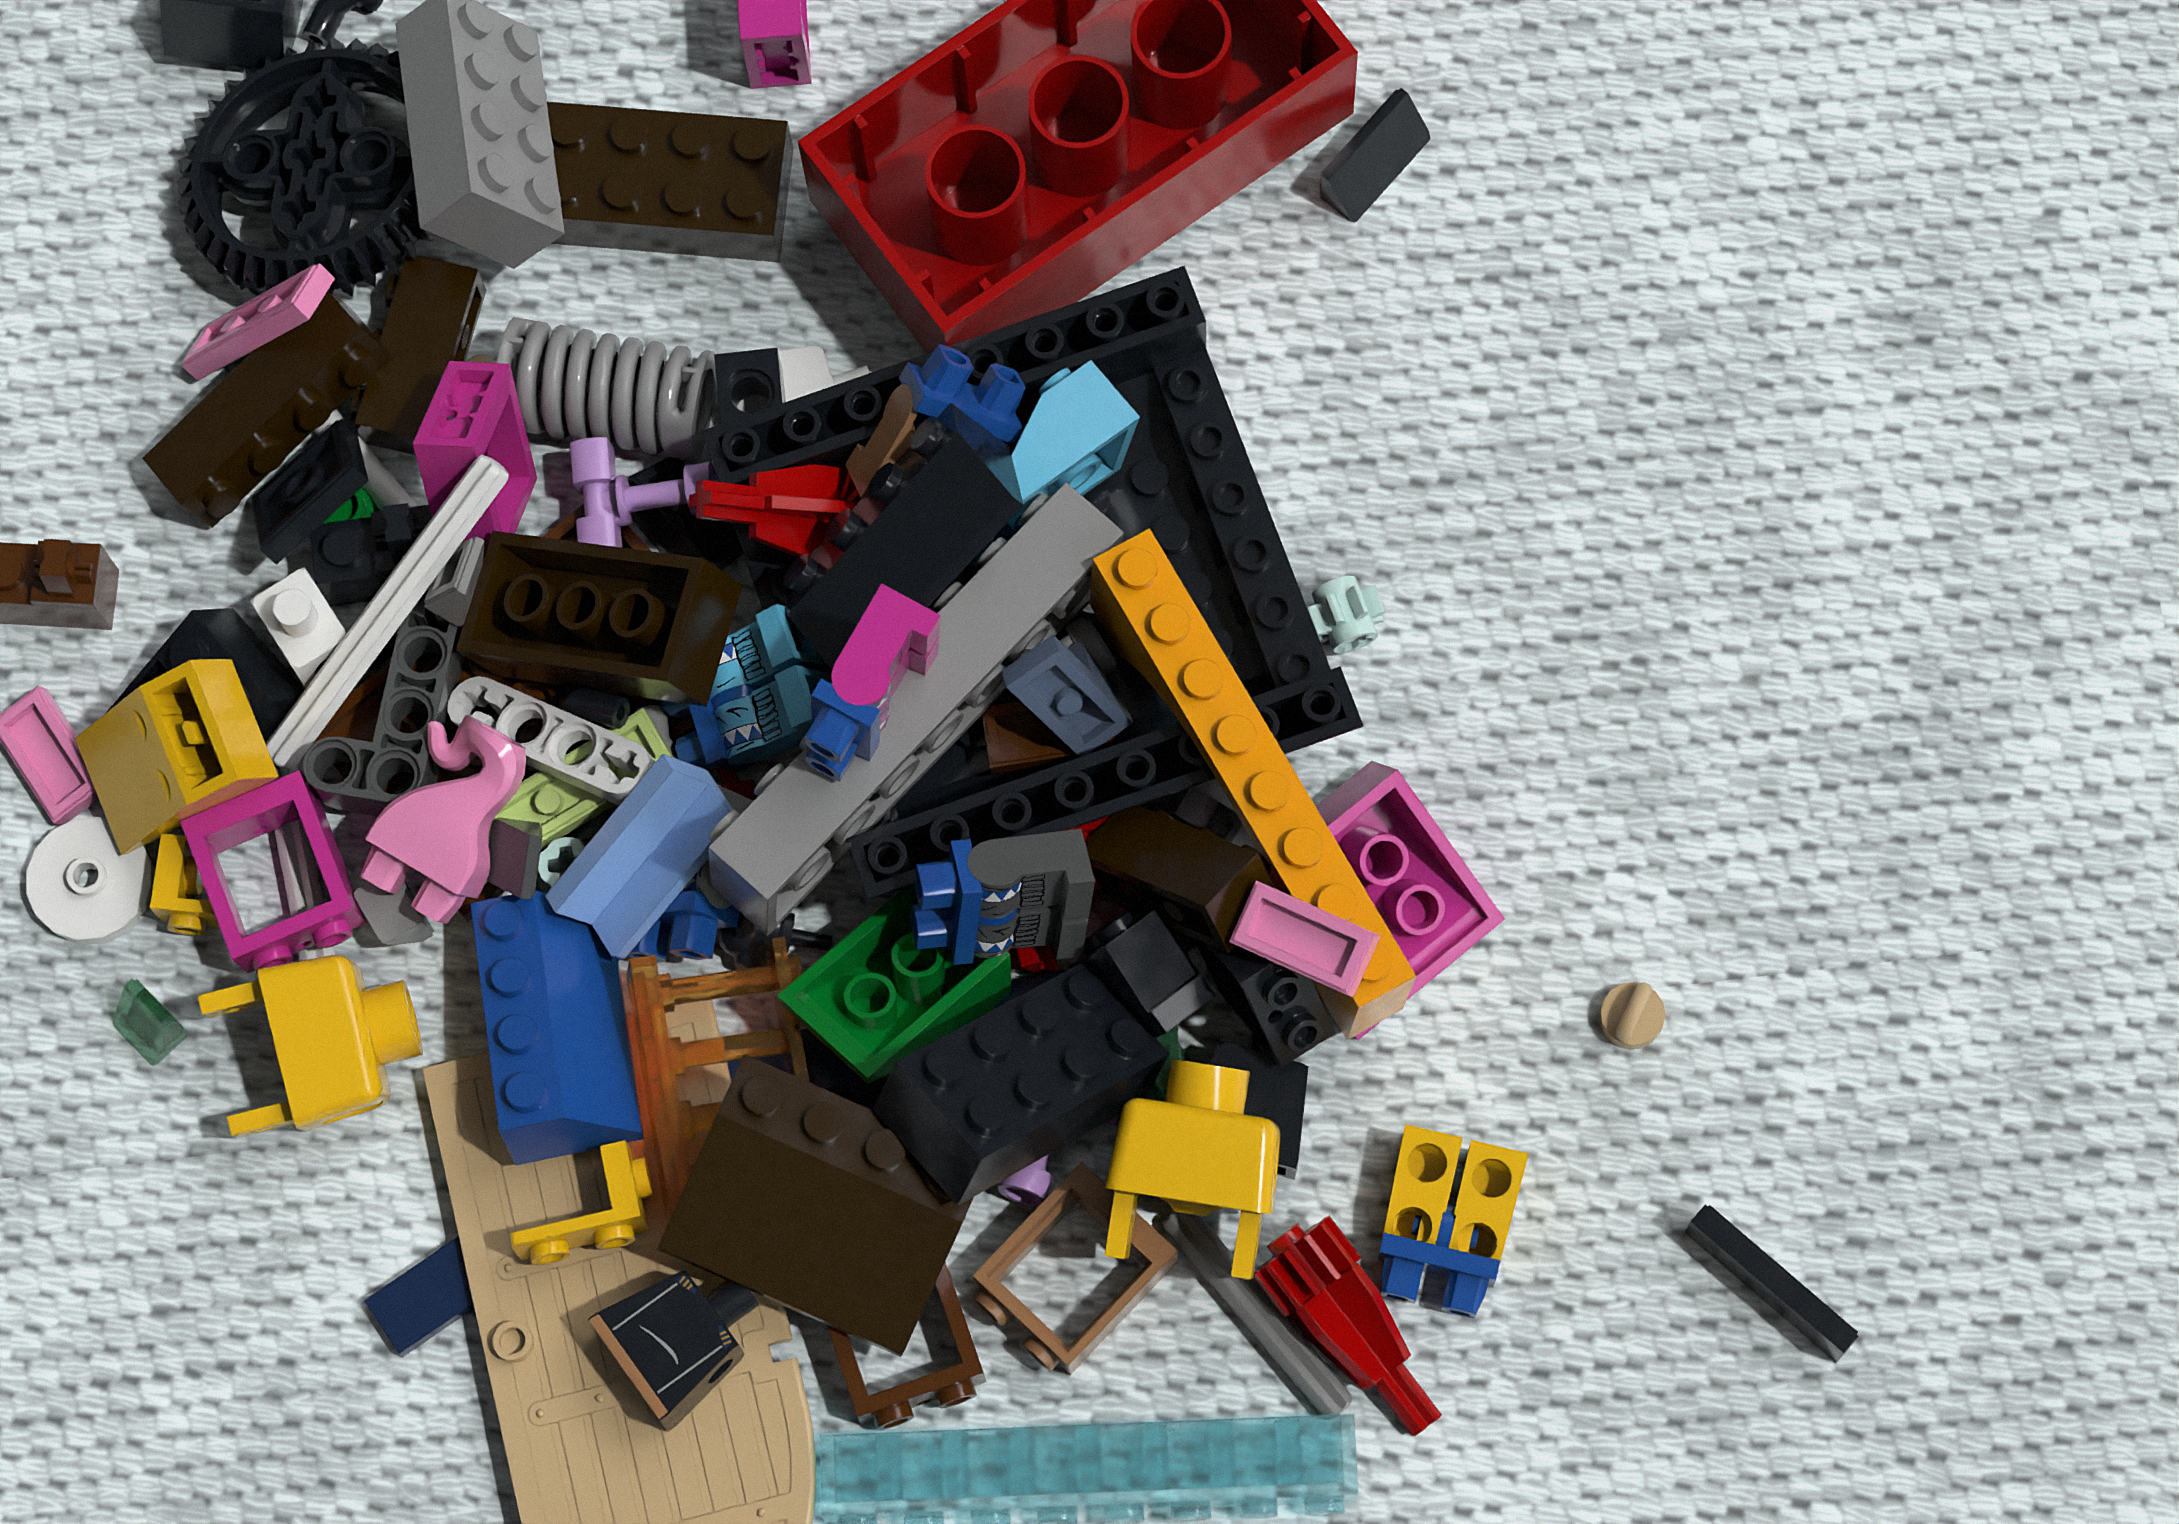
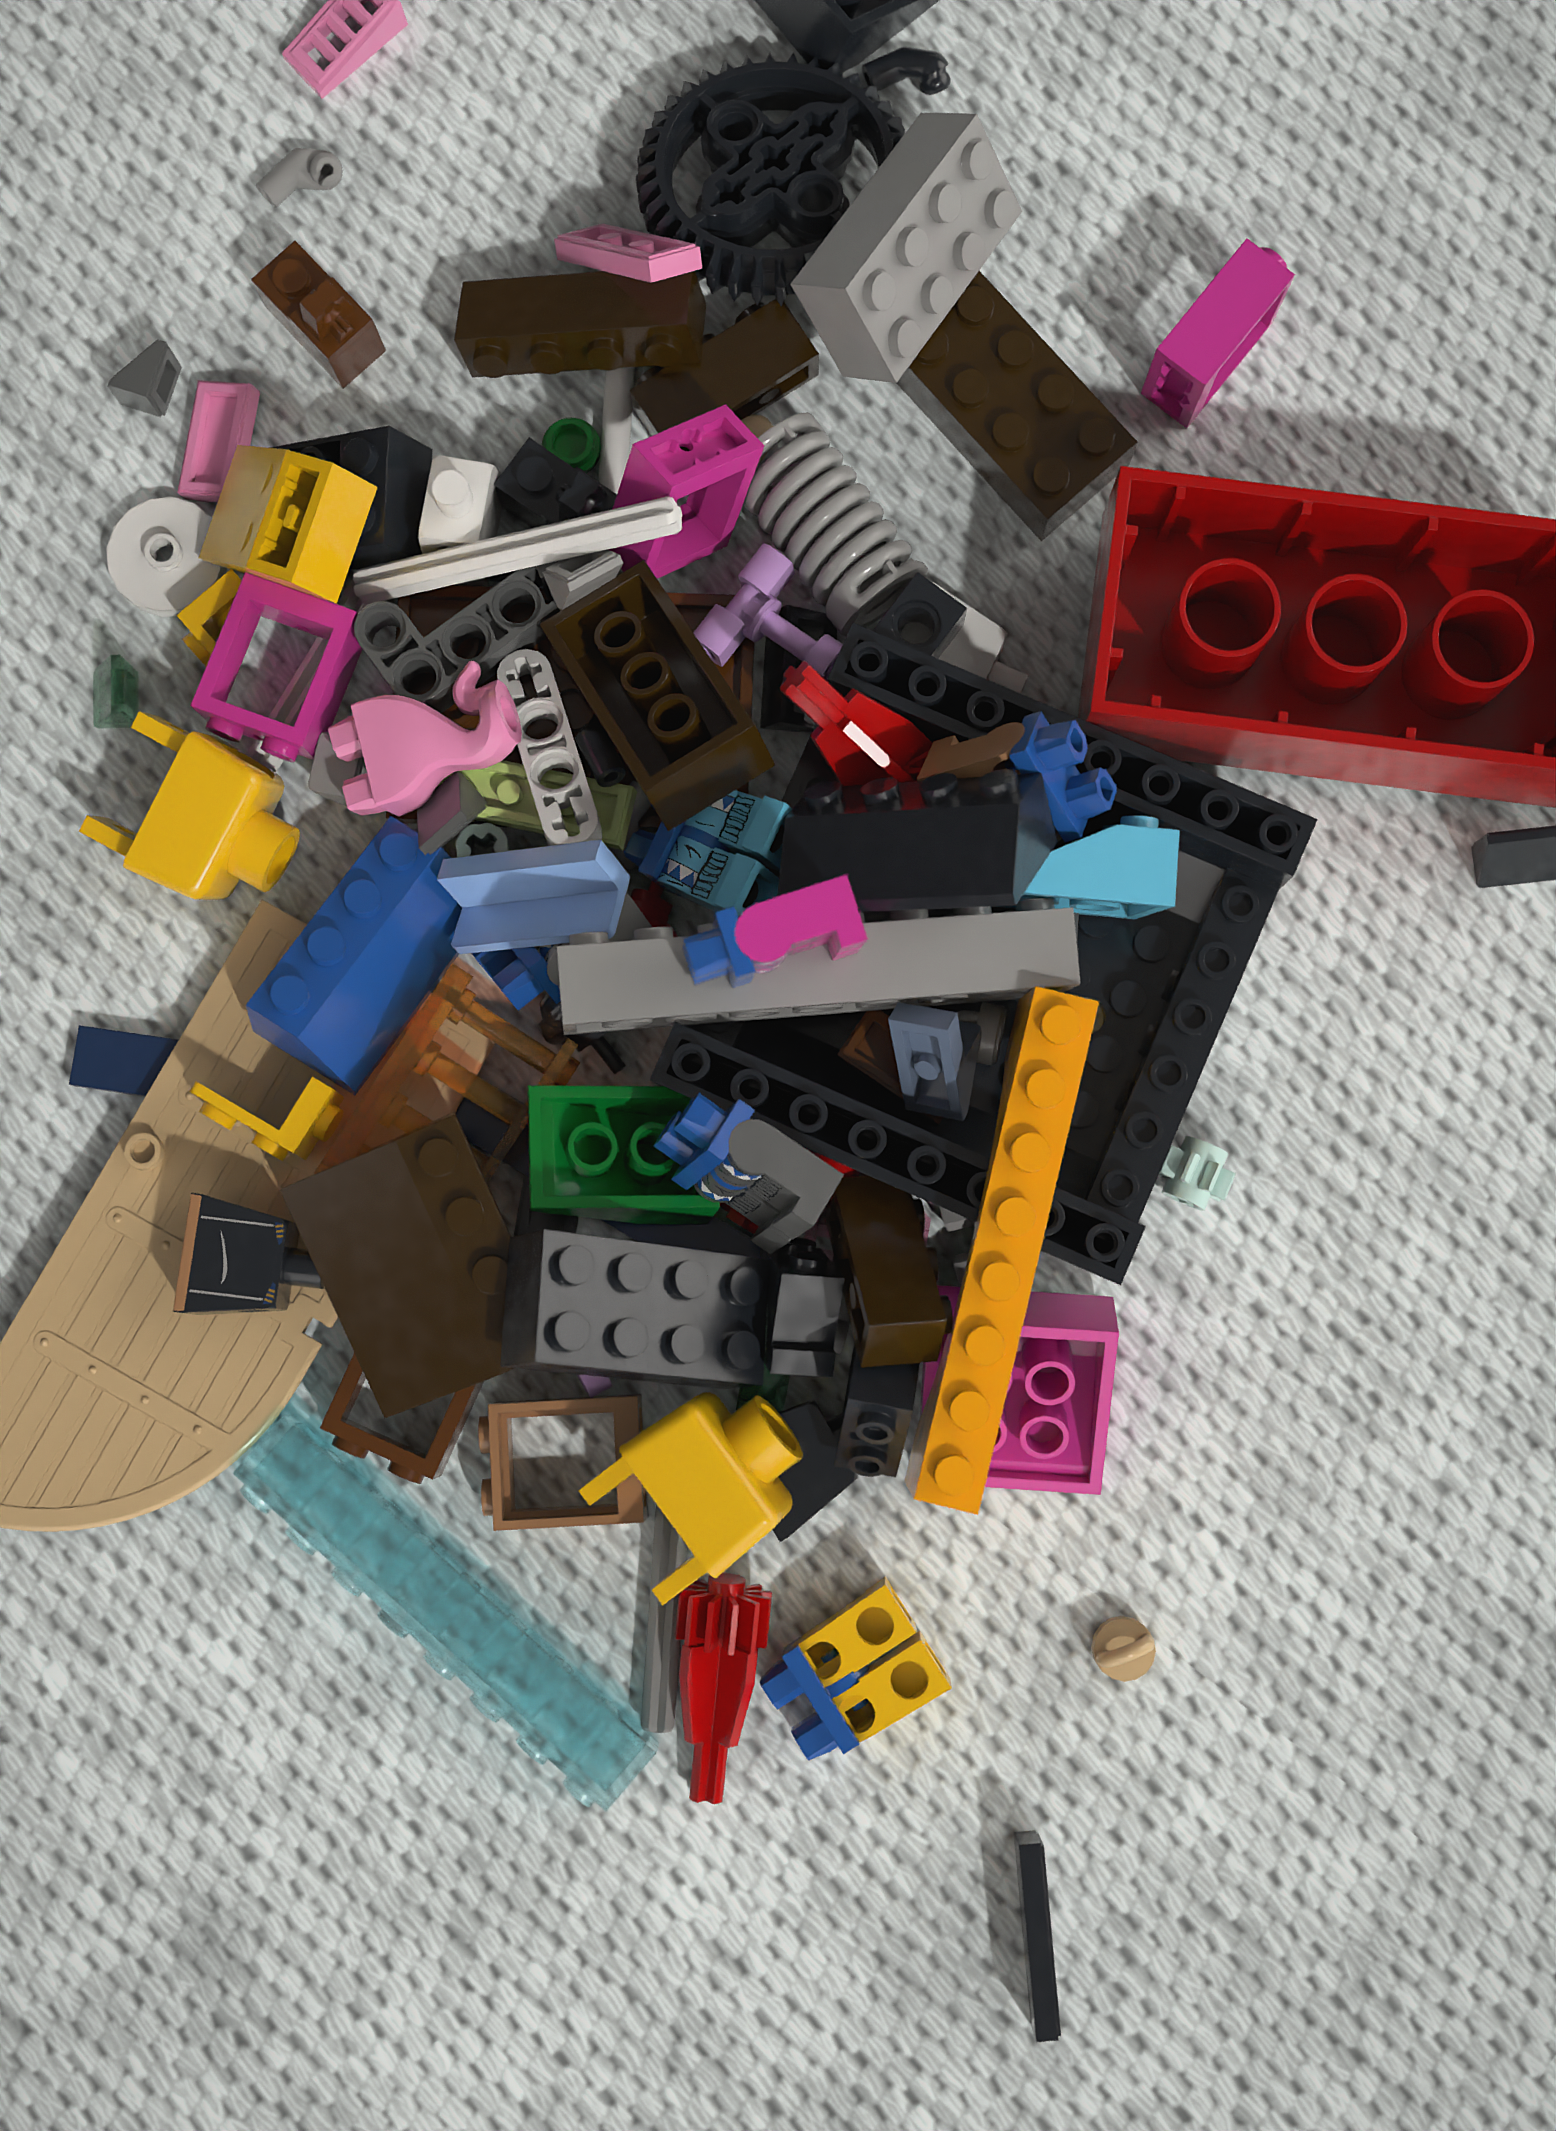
camera: 45 degrees right, 10 degrees up
black plate [251,418,369,565] -> none
bright pink tile [1229,880,1381,997] -> none

